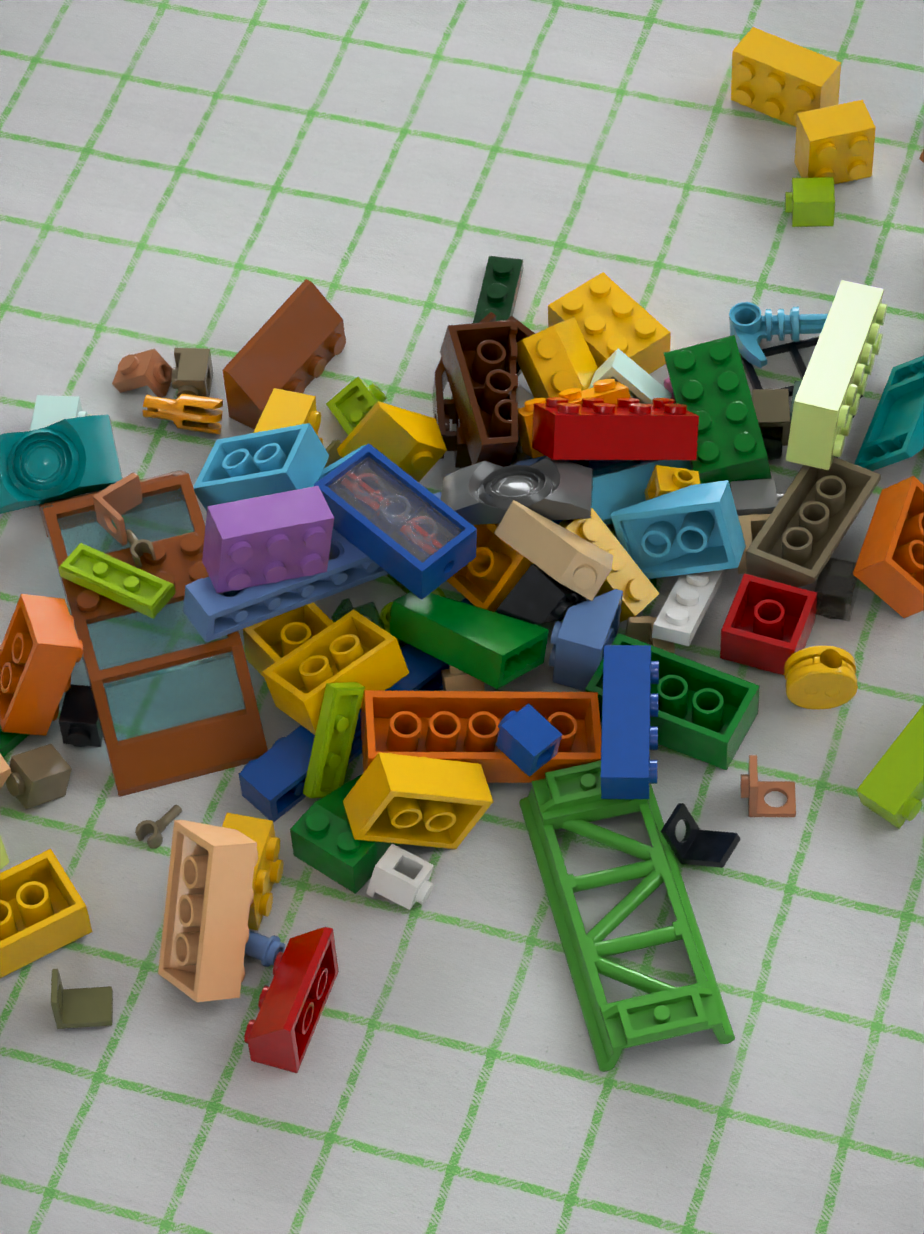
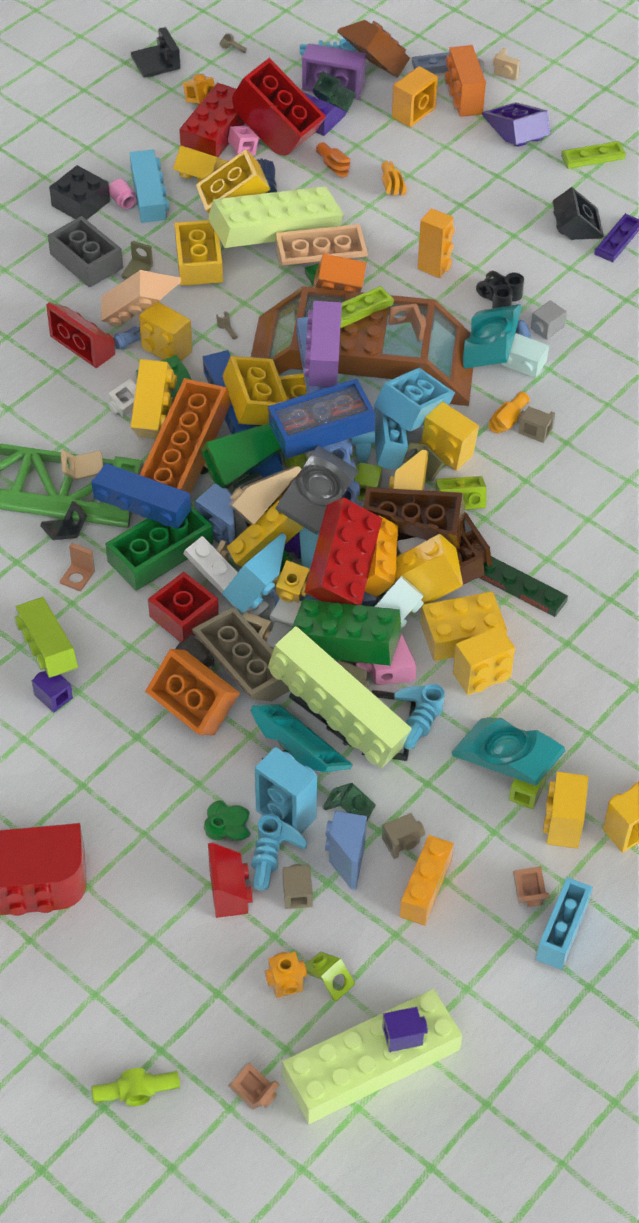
camera: 110 degrees right, 0 degrees up
dark tan brick [6,744,72,809] -> none
nougat bracket [112,349,173,397] -> none
dark tan hand [126,529,156,568] -> none
dark orange slope [222,279,346,430] -> none
lime tile [303,682,365,798] -> none
blue brick [496,703,562,777] -> none
yellow head [784,646,858,709] -> none
none -> dark grey brick [48,216,123,288]
none -> tan bracket [61,450,103,480]
none -> teal slope [452,717,565,786]
none -> yellow brick [453,626,515,695]

